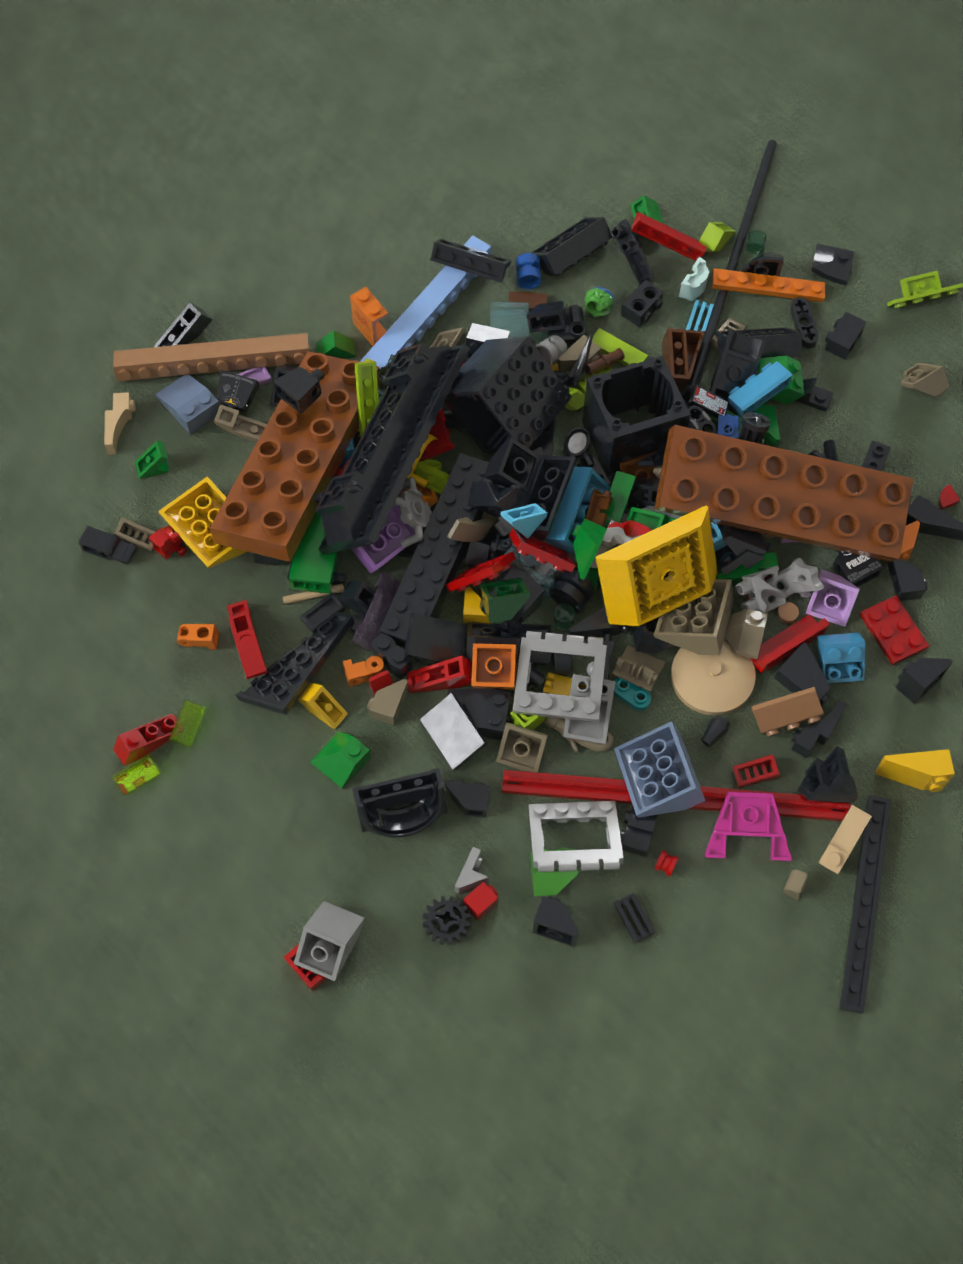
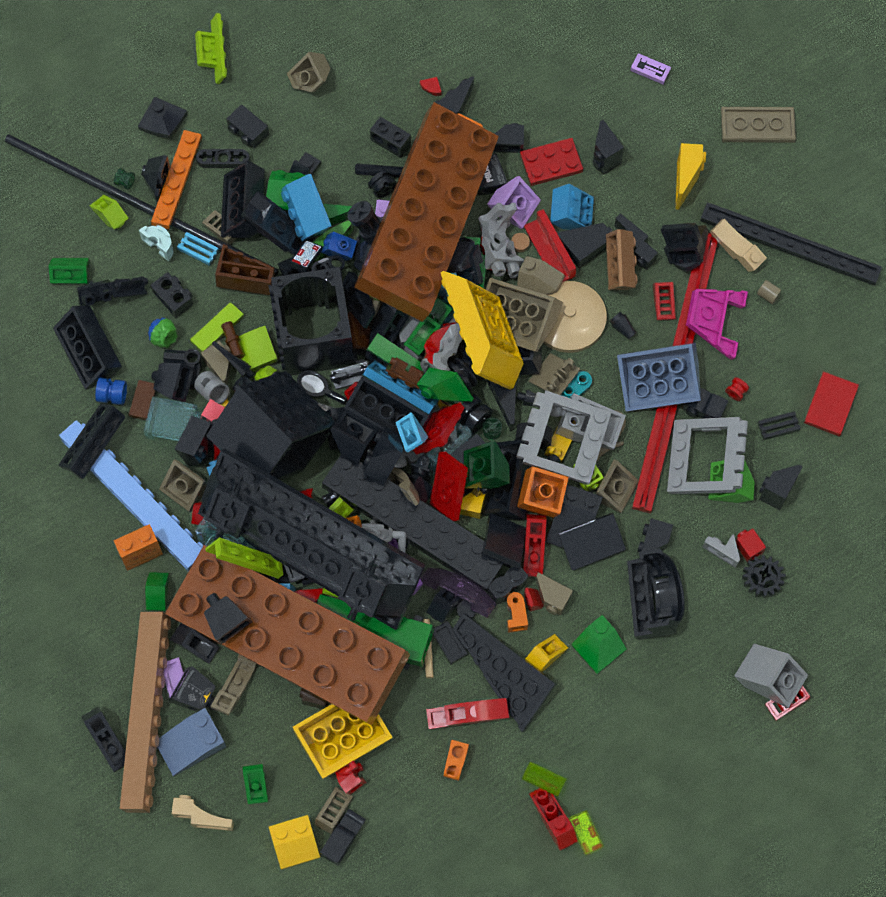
camera: 80 degrees left, 5 degrees up
red panel [631,212,707,261] -> none
none -> yellow slope [269,815,320,870]
none -> red tile [804,371,859,436]

